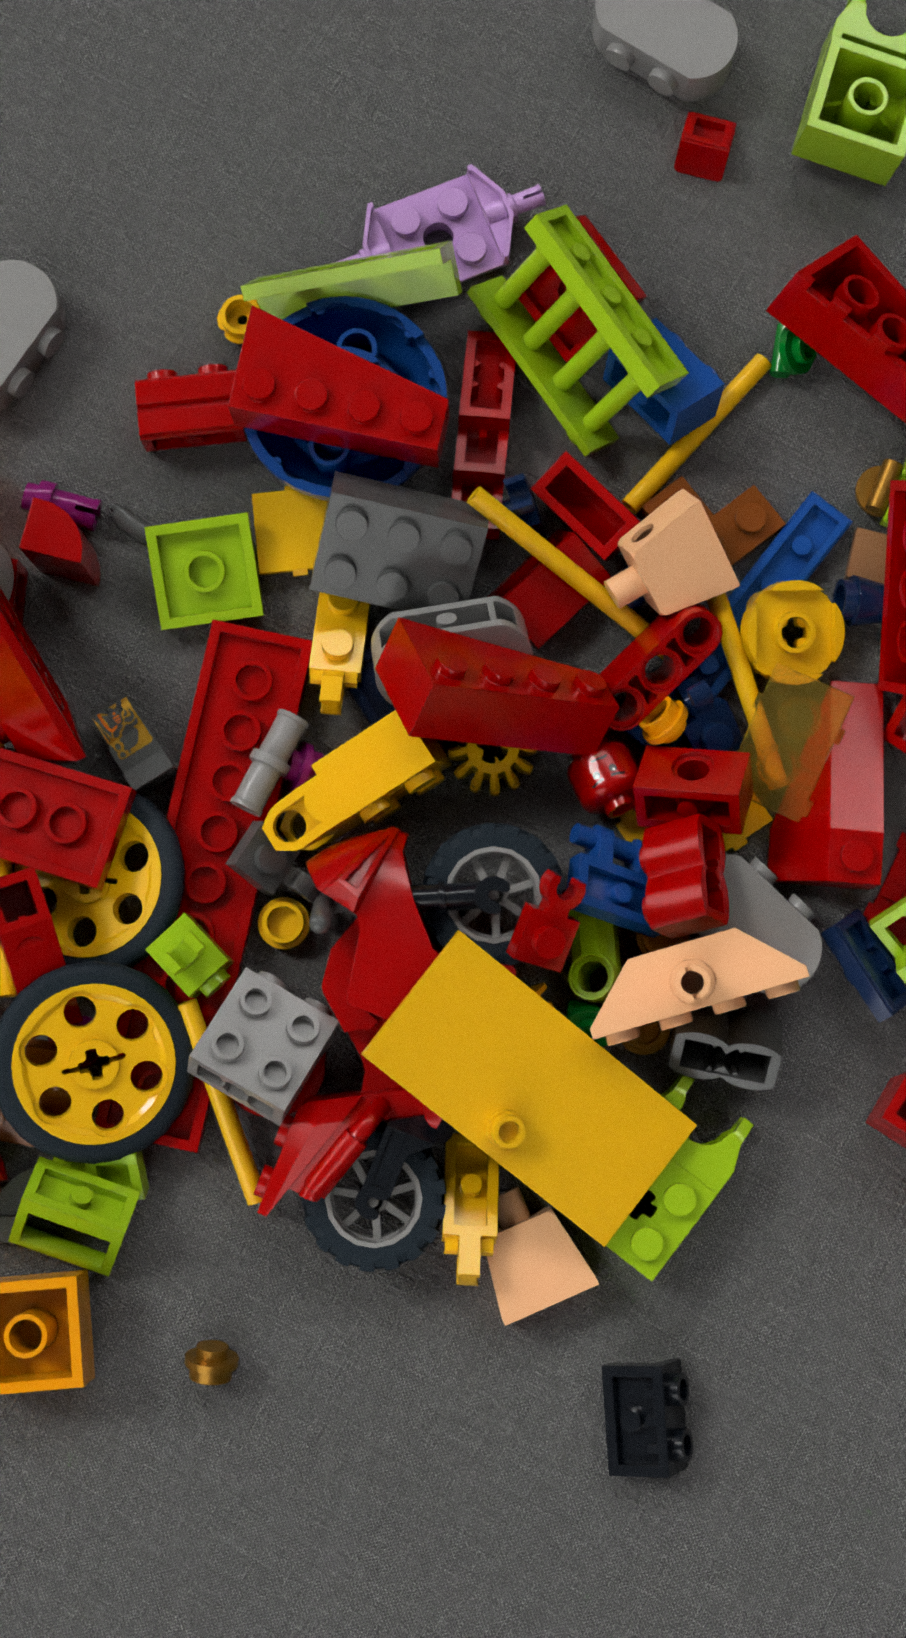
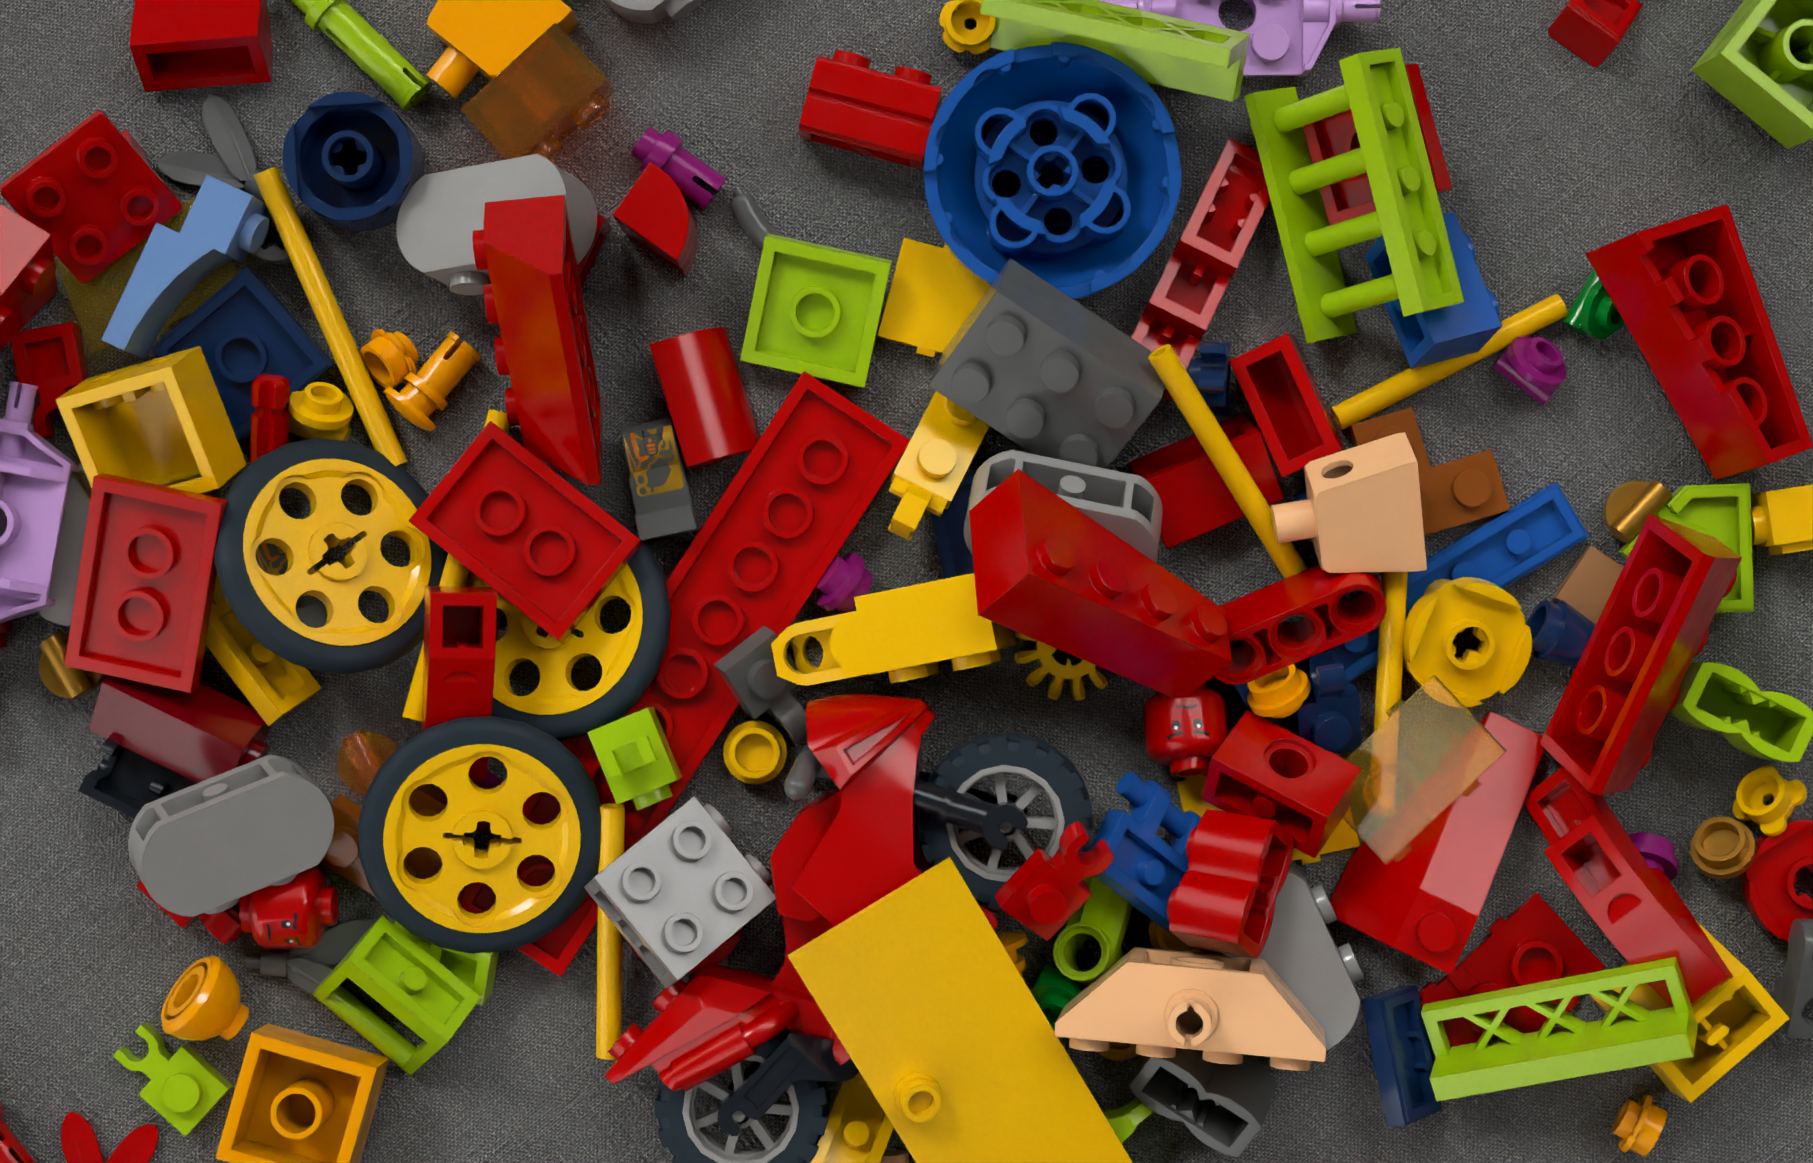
camera: 20 degrees right, 5 degrees up
red wedge [228,305,449,468] -> none
light grey pin [230,709,309,817] -> none
none -> red brick [649,327,760,471]
none -> magenta plate [1492,336,1566,405]

